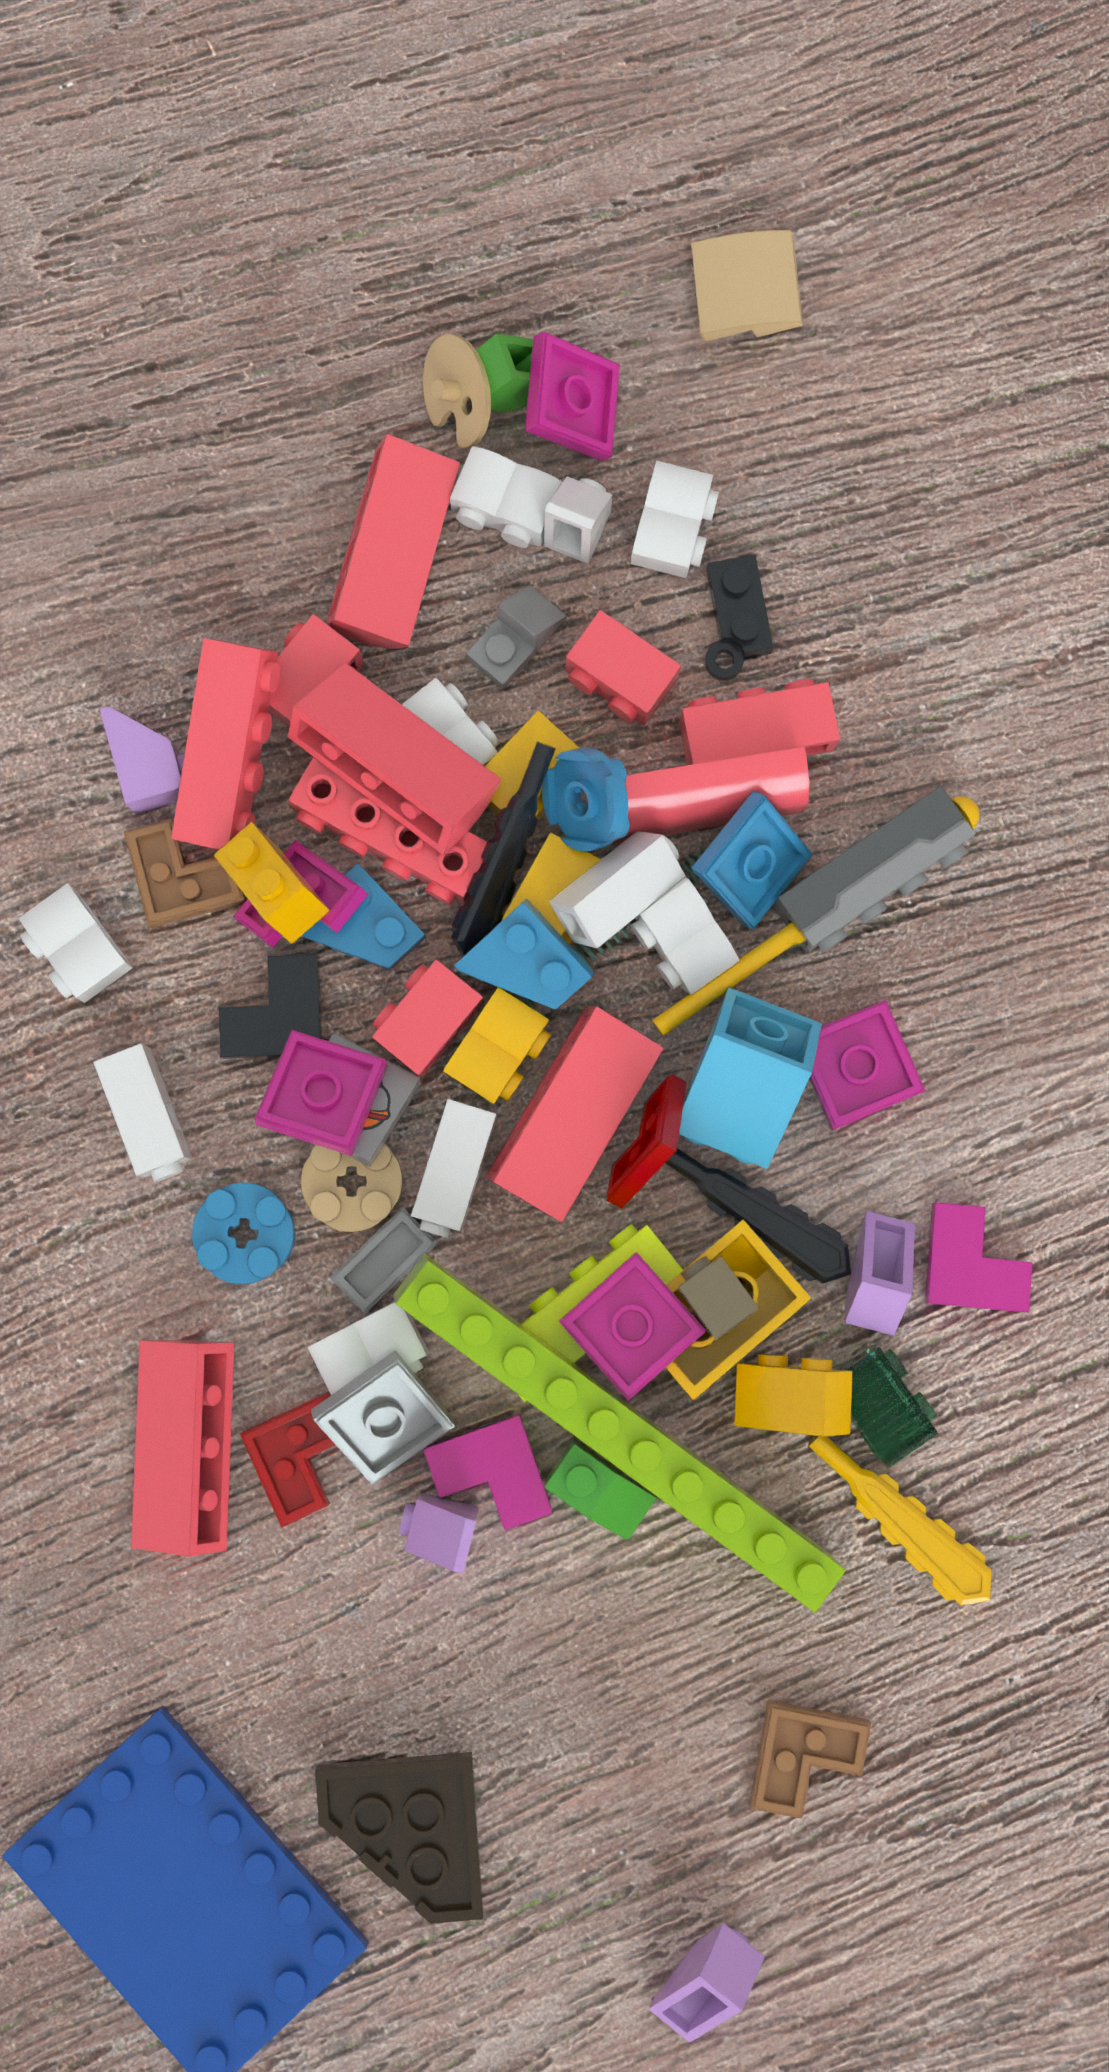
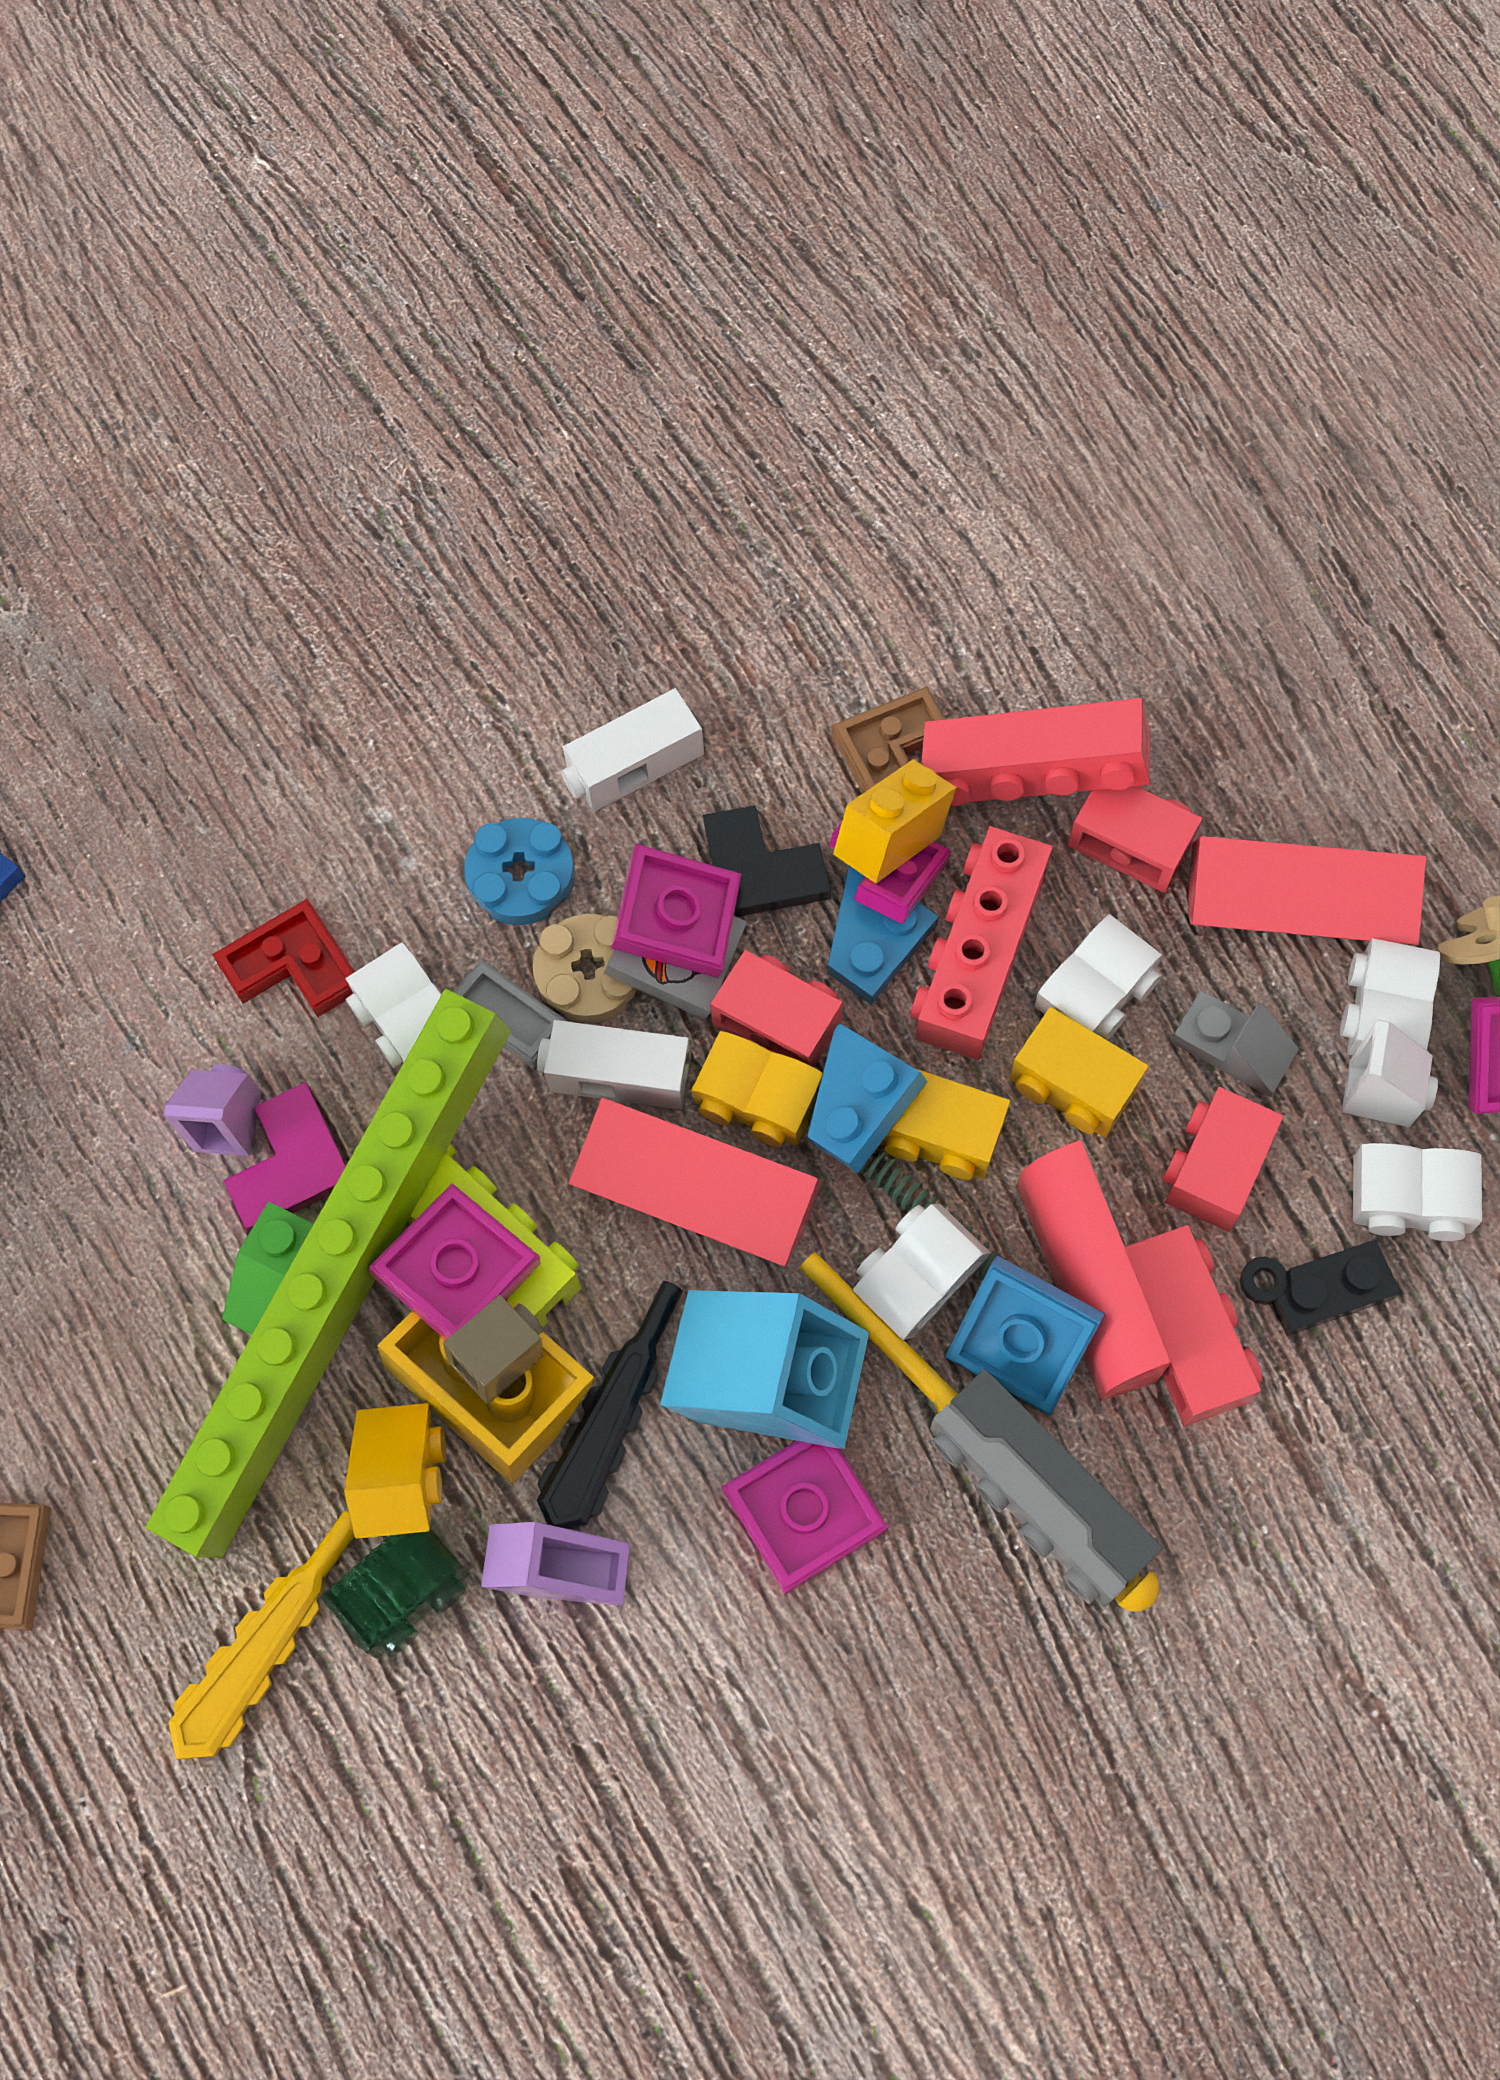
camera: 90 degrees right, 15 degrees down
white brick [19,883,133,1003] -> none
lavender slope [100,706,185,814] -> none
coral brick [131,1340,234,1557] -> none
coral brick [288,662,502,856] -> none
light grey tile [311,1351,455,1485] -> none
black sword [451,741,556,958] -> none
dark azure plate [542,747,630,852] -> none
white brick [549,831,686,948] -> none
red tile [606,1074,687,1209] -> none
dark pink tile [925,1202,1032,1313] -> none

